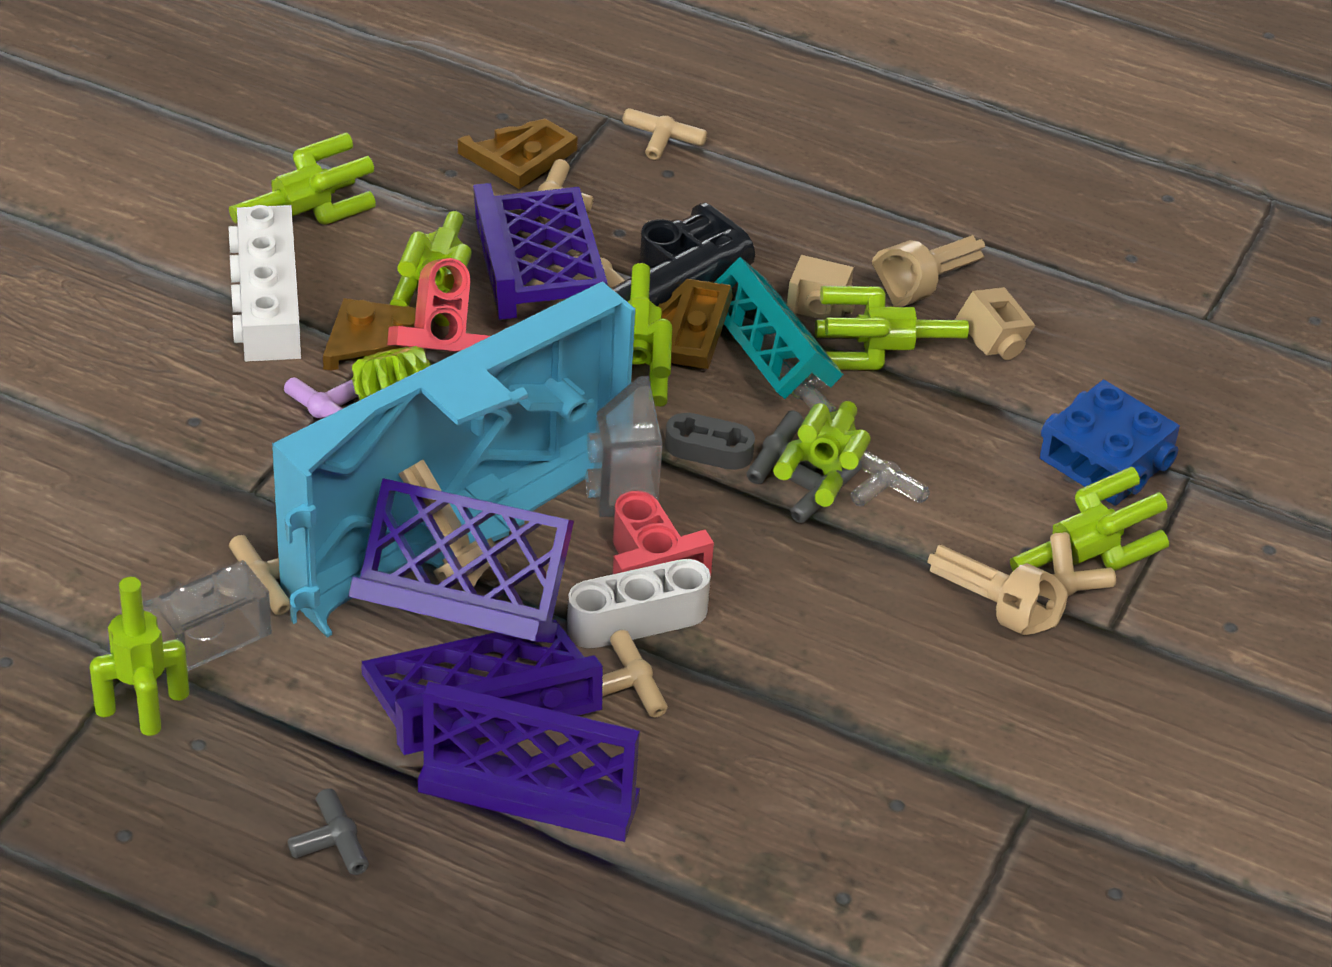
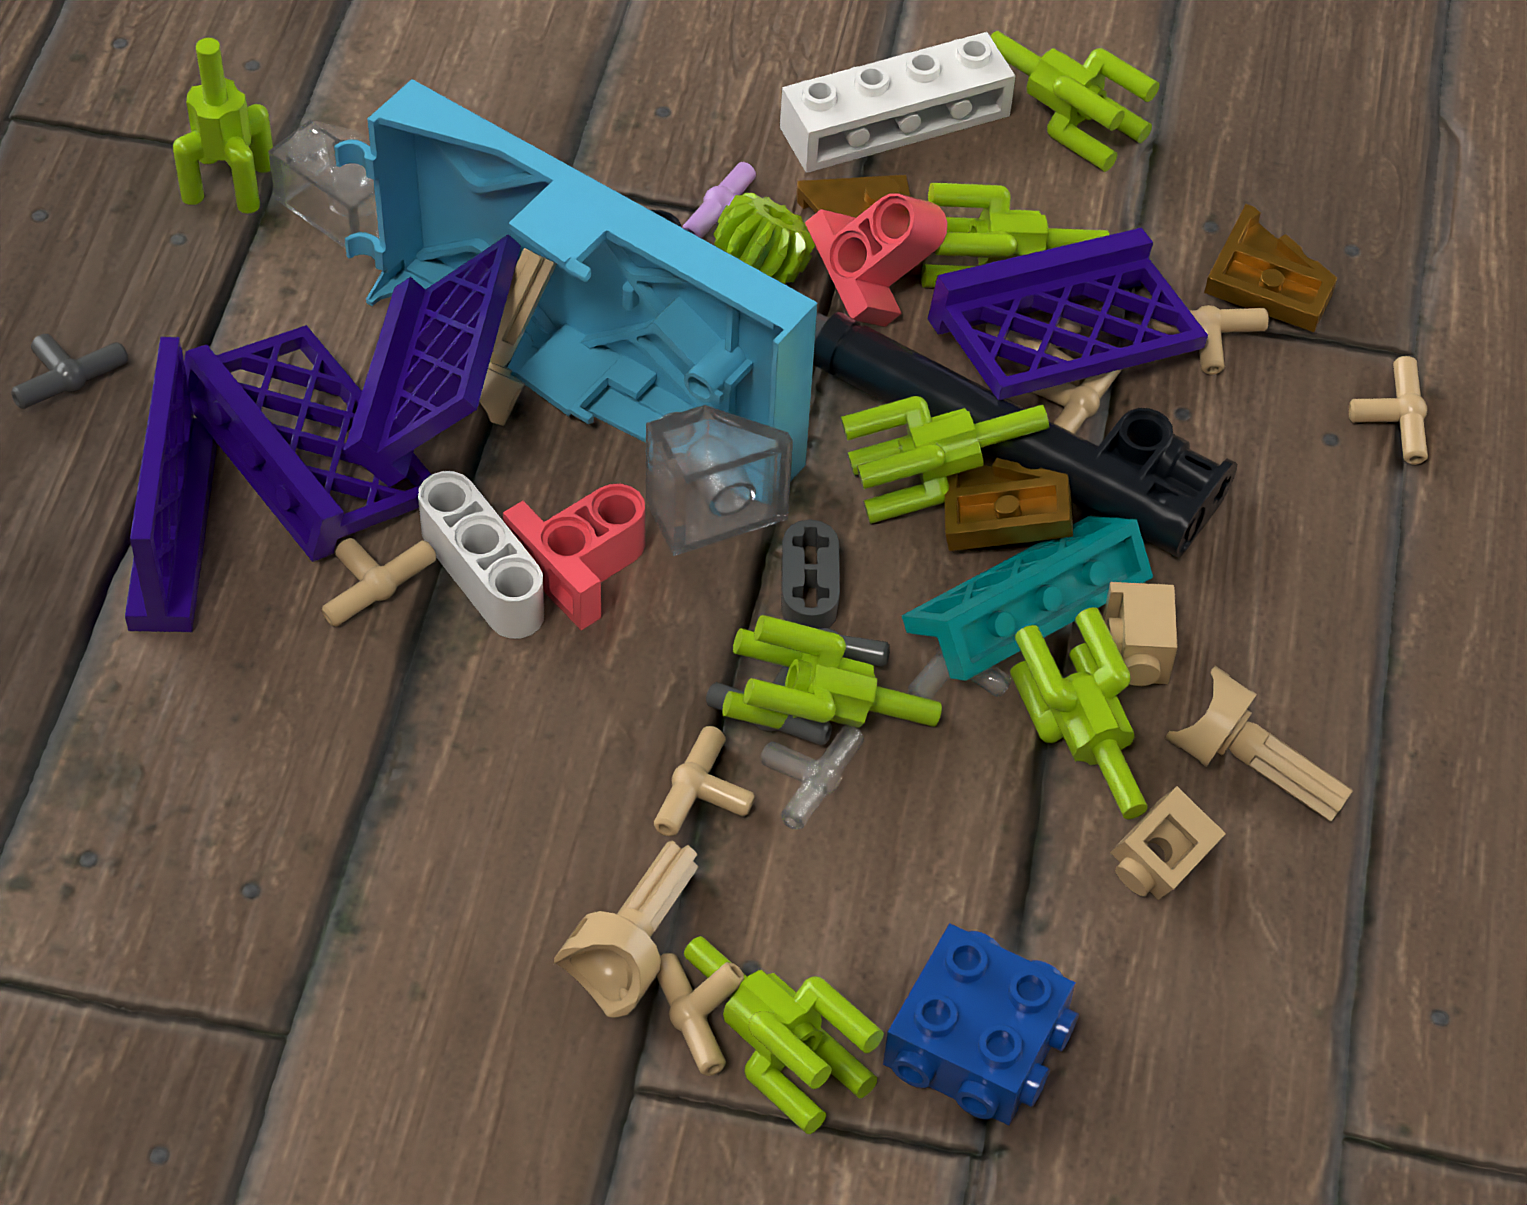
camera: 75 degrees right, 10 degrees up
none -> tan piece [654,726,755,836]

